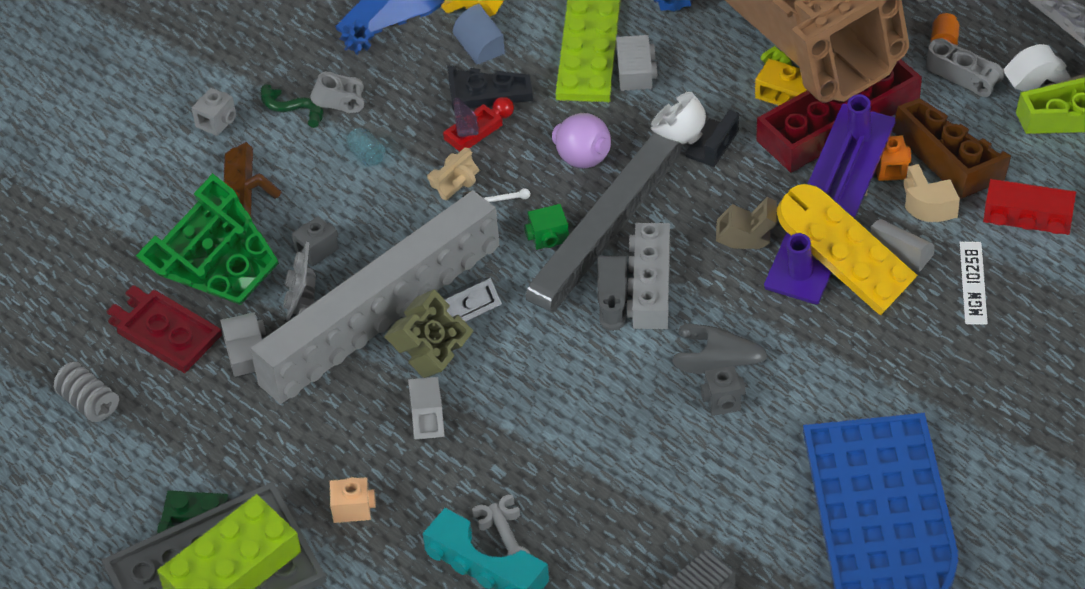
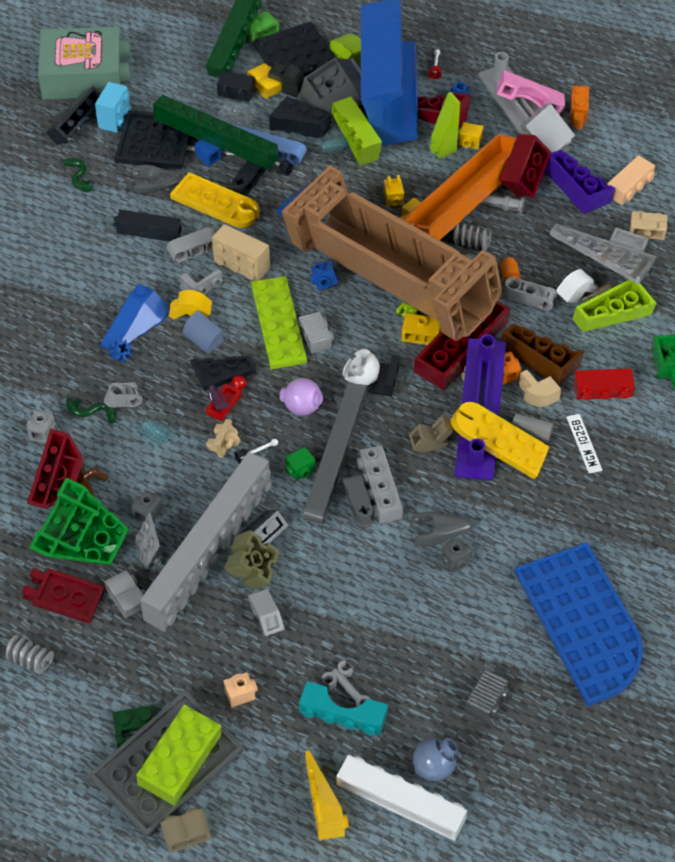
camera: 20 degrees left, 5 degrees up
none -> dark red wedge [27,429,84,509]

